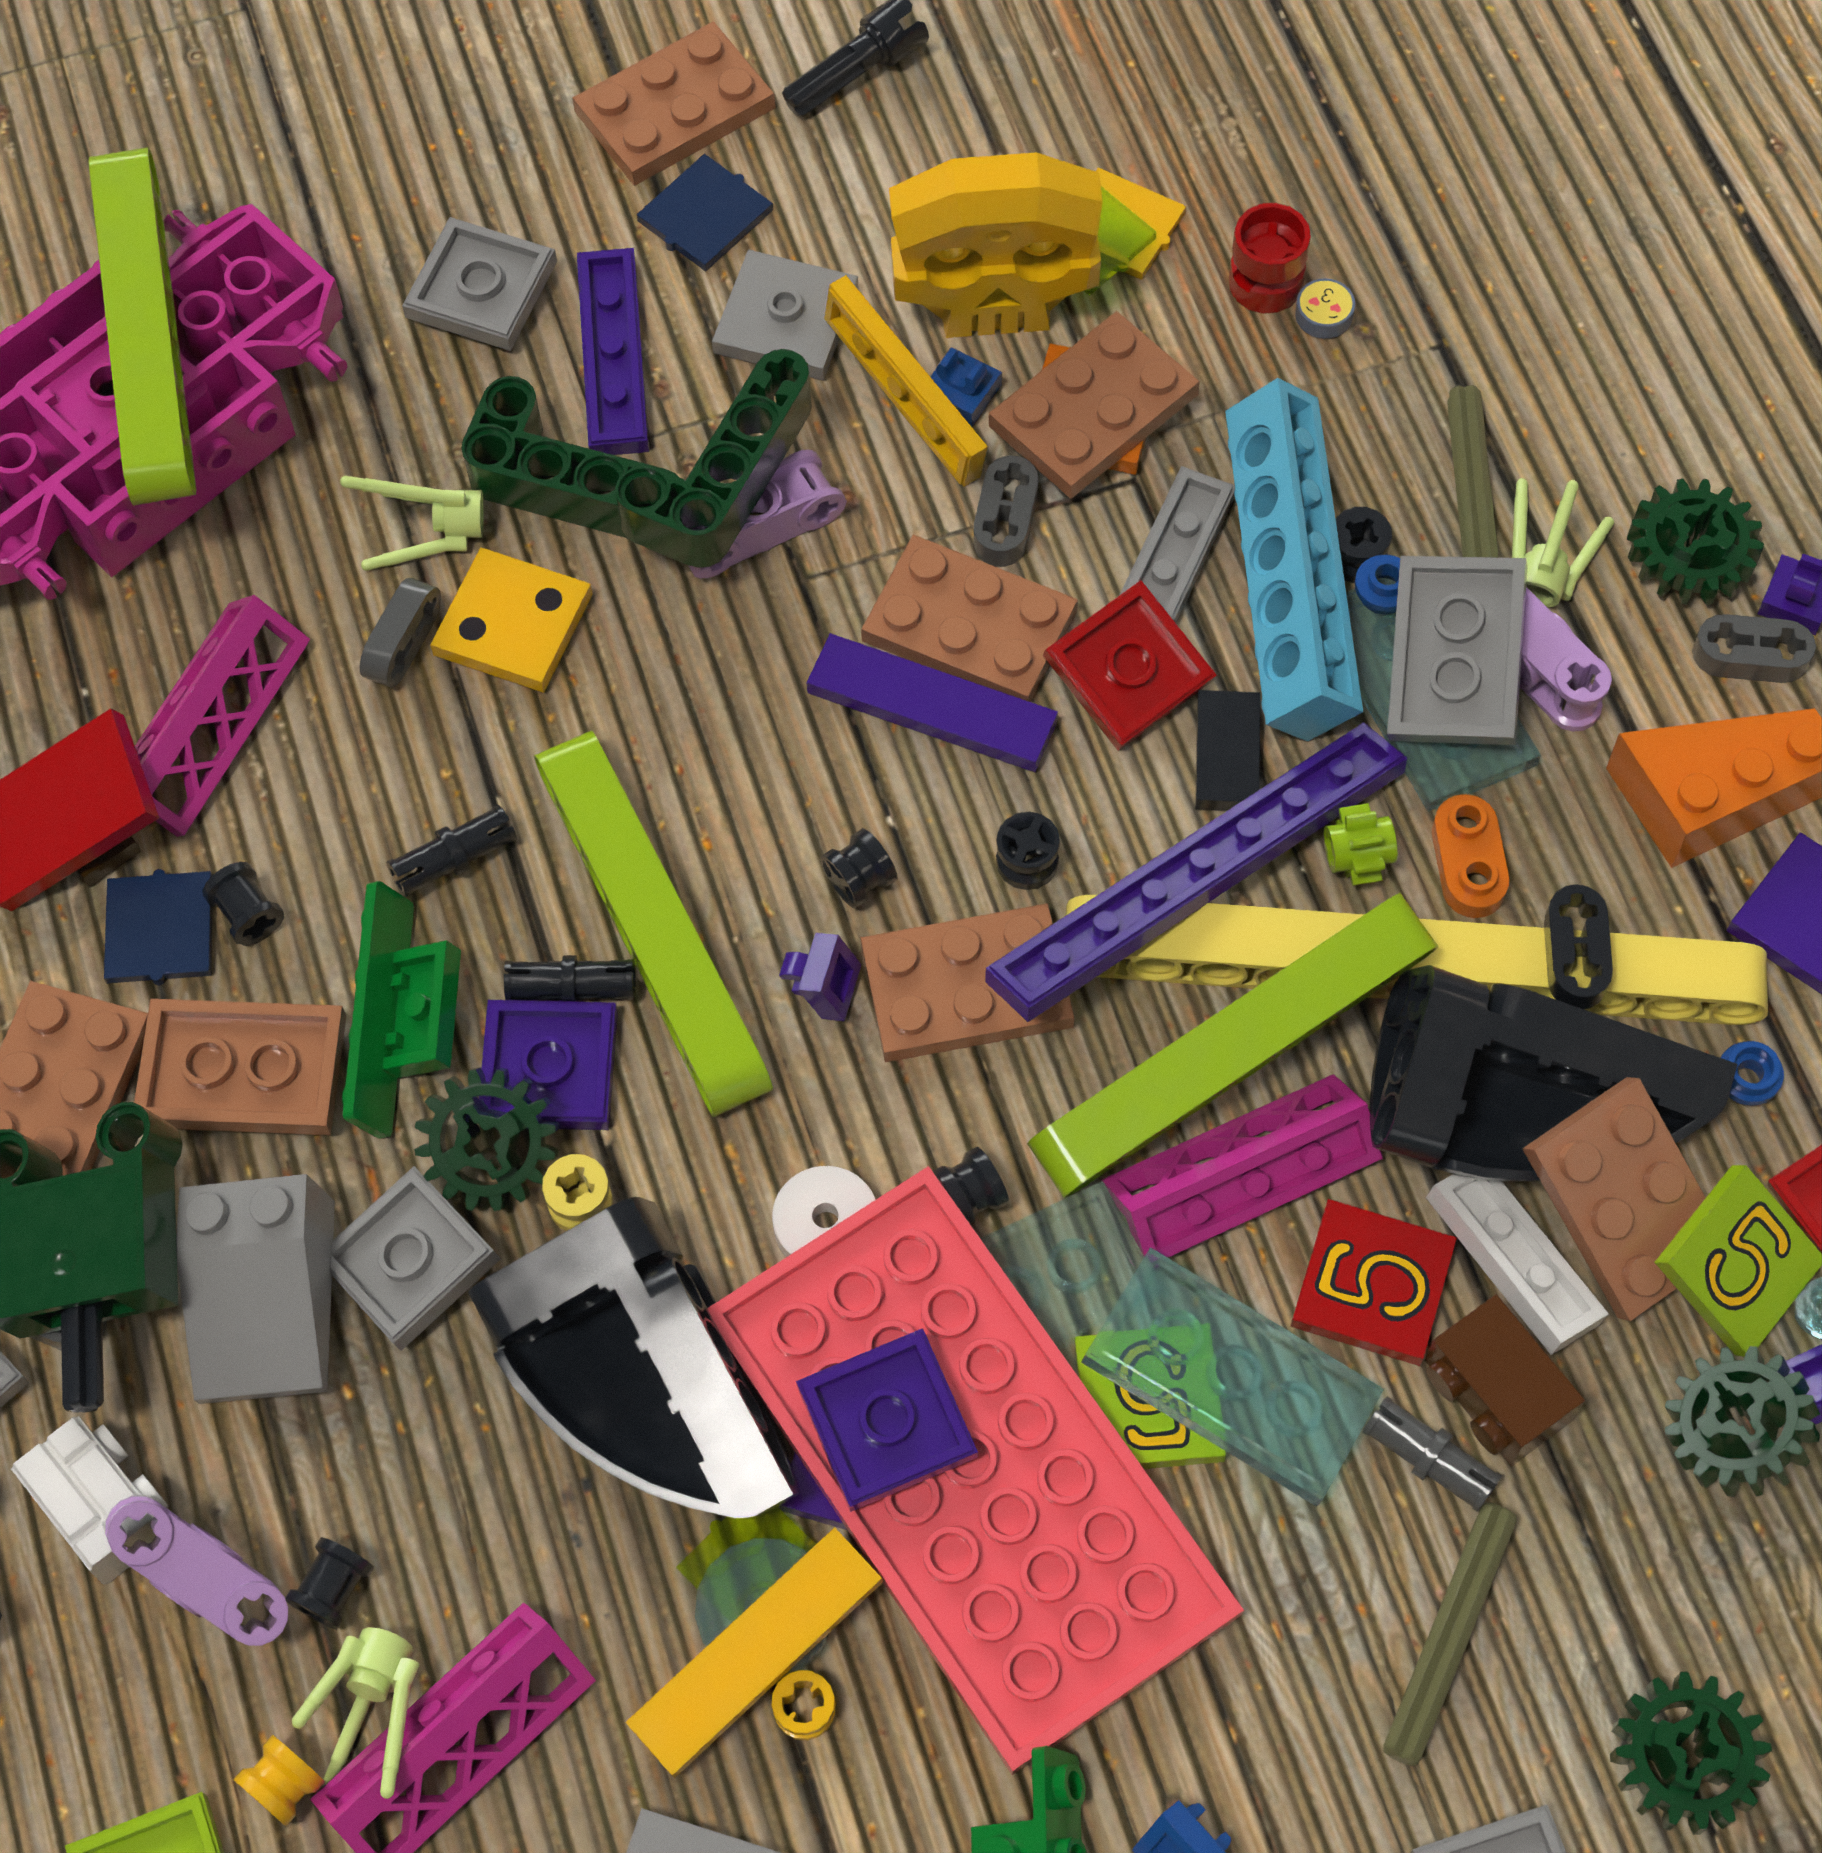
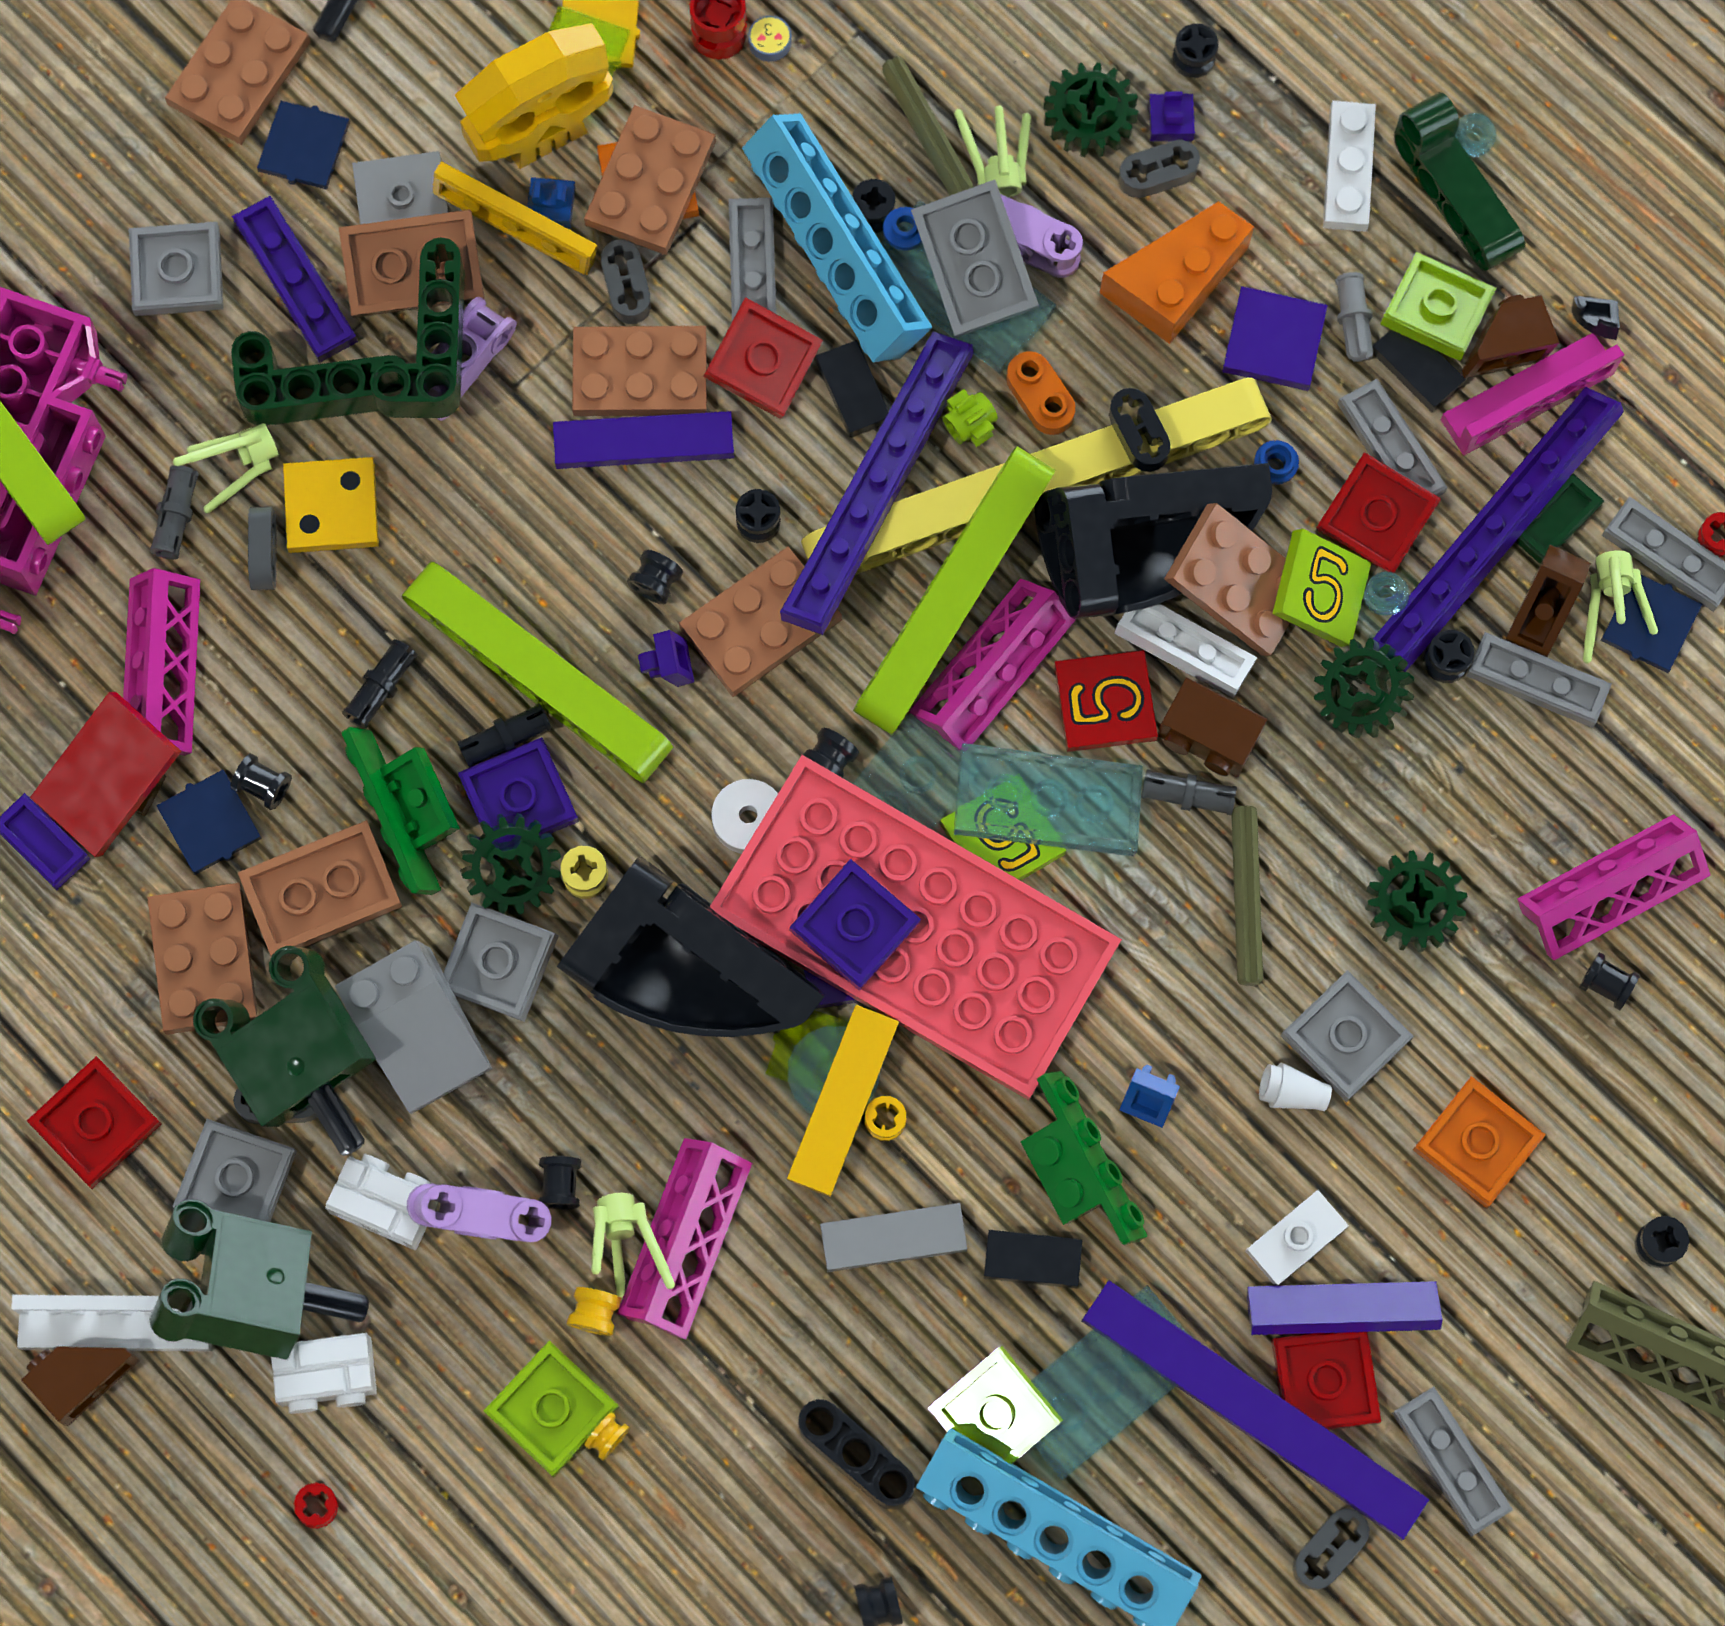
camera: 30 degrees left, 10 degrees up
none -> dark grey pin [150,465,199,559]
none -> nougat plate [338,209,484,318]

